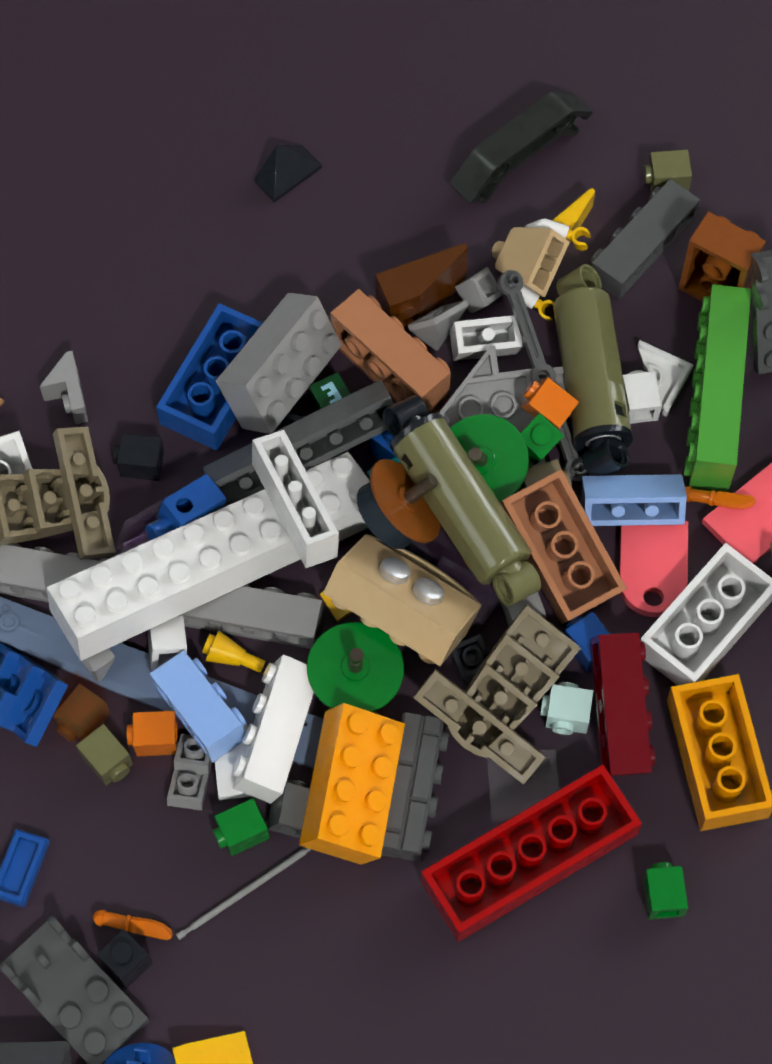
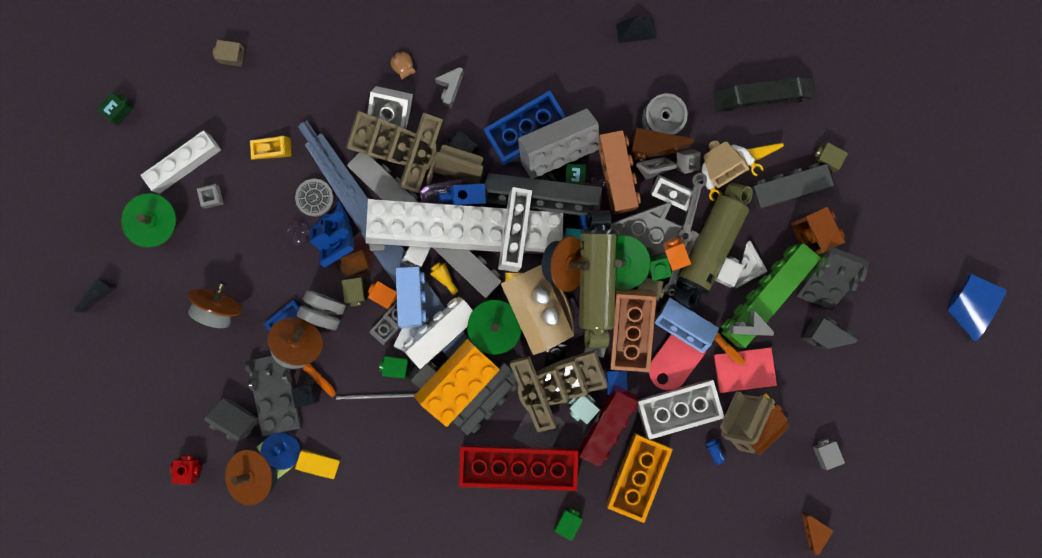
camera: 30 degrees right, 20 degrees up
none -> dark orange piece [268,318,323,369]
none -> light grey wheel [296,290,346,330]
none -> dark tan piece [427,145,483,185]
none -> light grey wheel [642,93,688,135]
none -> light grey slope [729,311,774,336]

